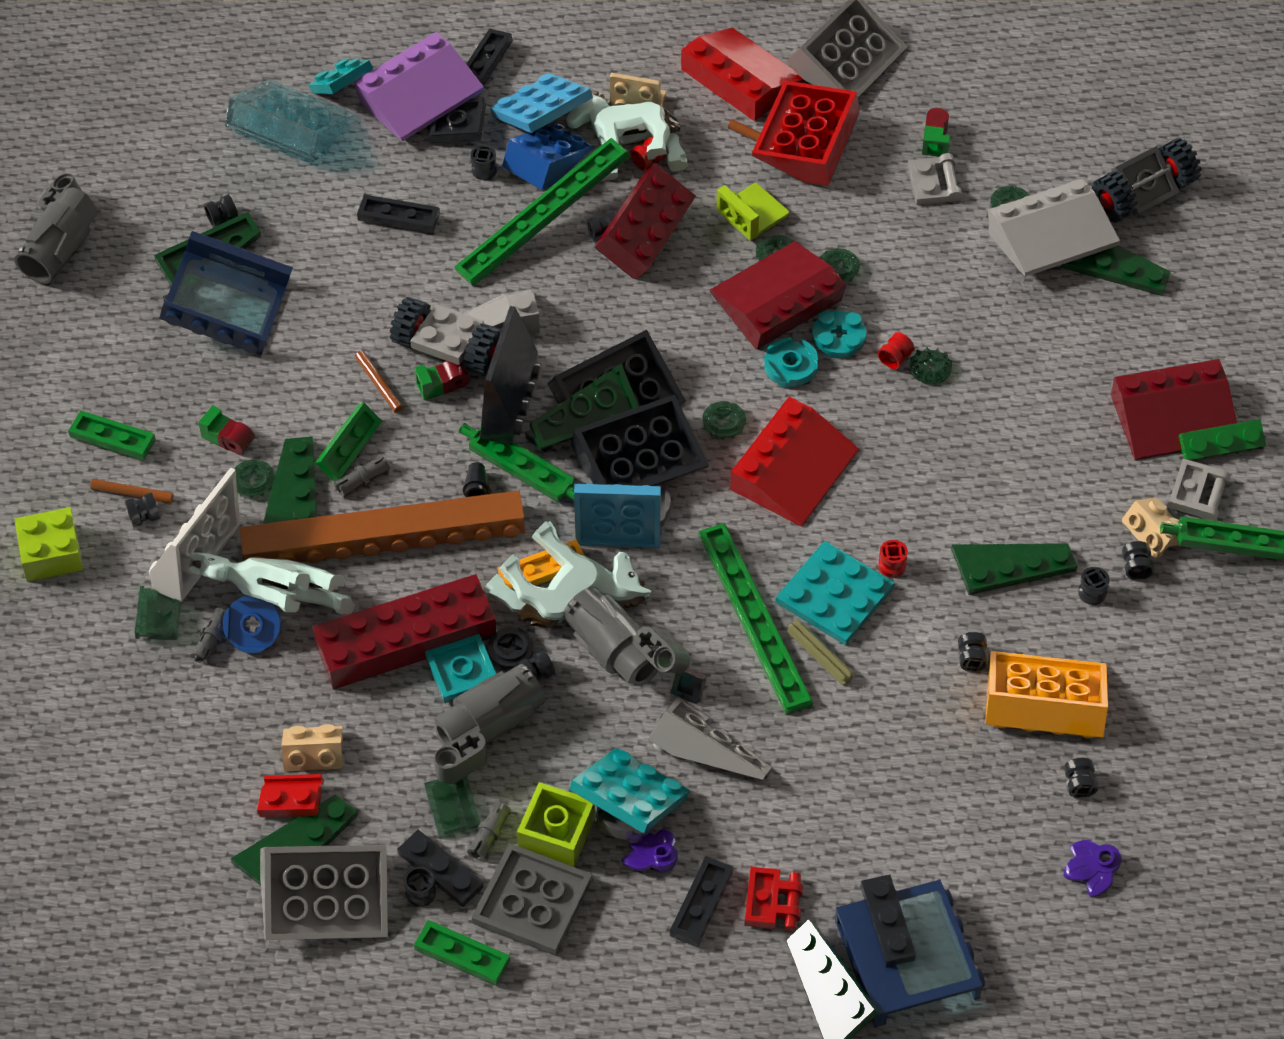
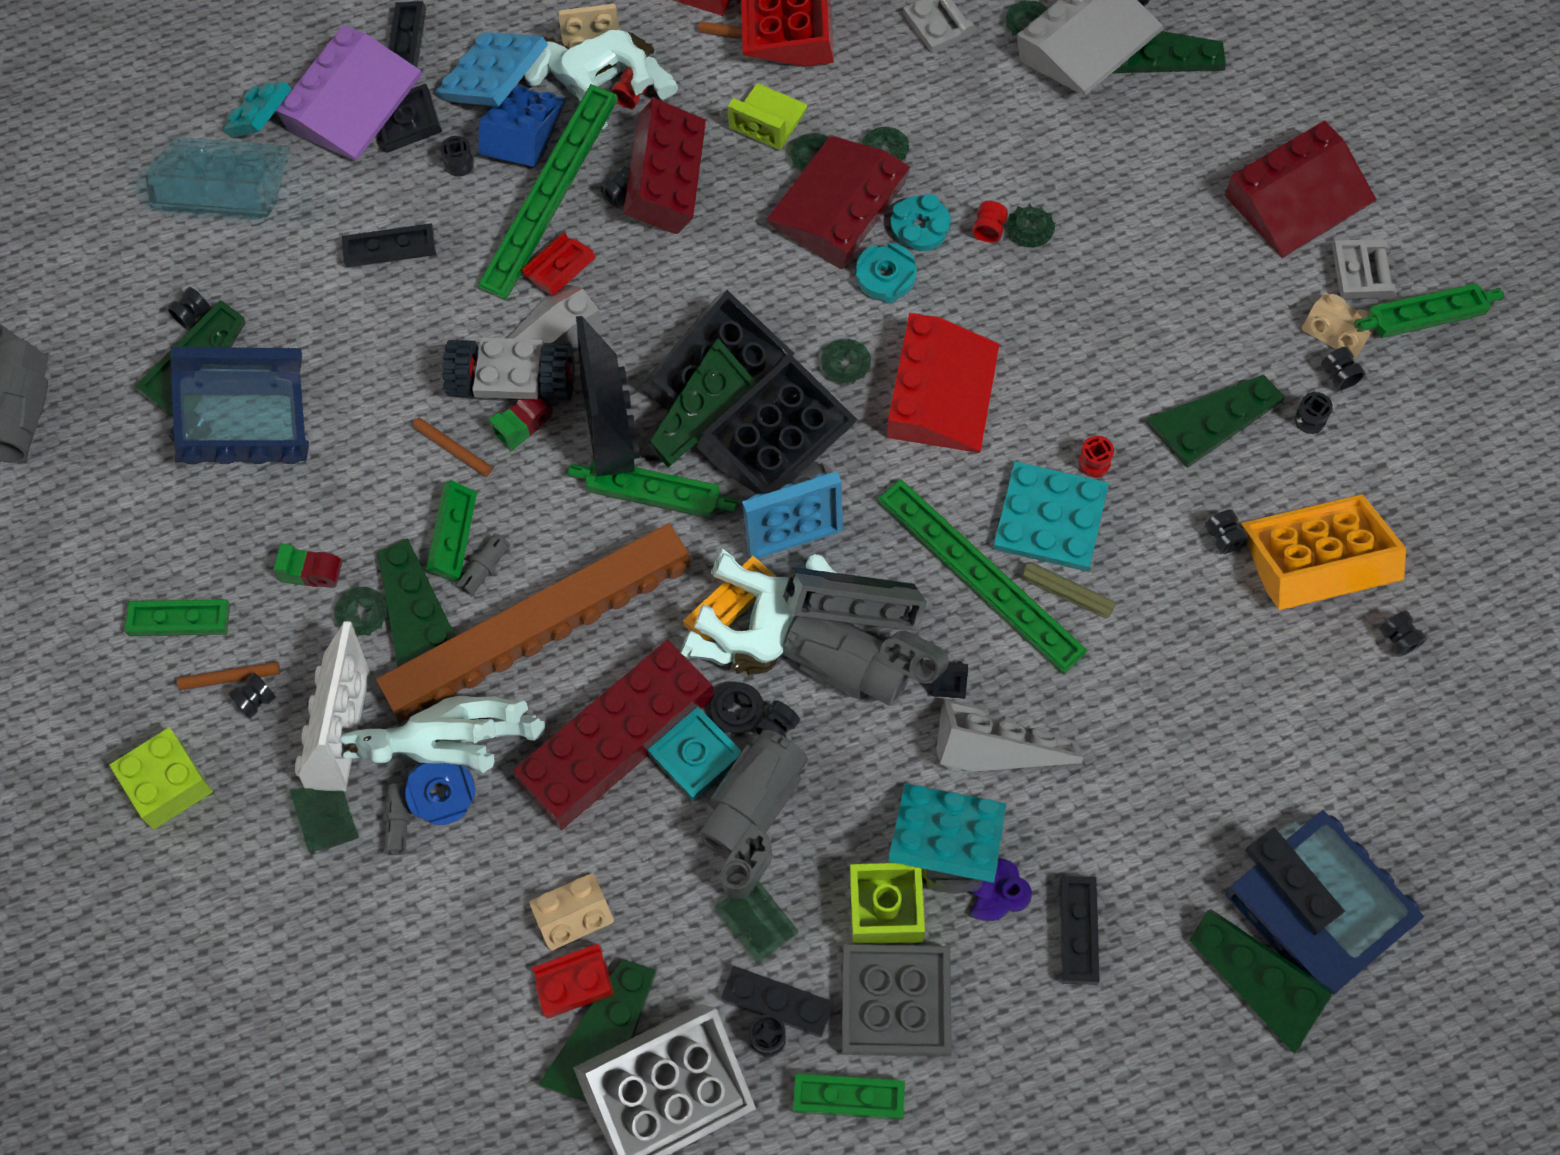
camera: 20 degrees left, 10 degrees up
black cone [462,462,490,497] -> none
dark grey pin [467,801,511,861] -> none
red plate [744,866,803,932] -> none
dark purple plate [1063,840,1122,897] -> none
green plate [1179,419,1266,461] -> none
none -> red plate [521,232,596,296]
none -> dark grey piece [783,567,927,631]

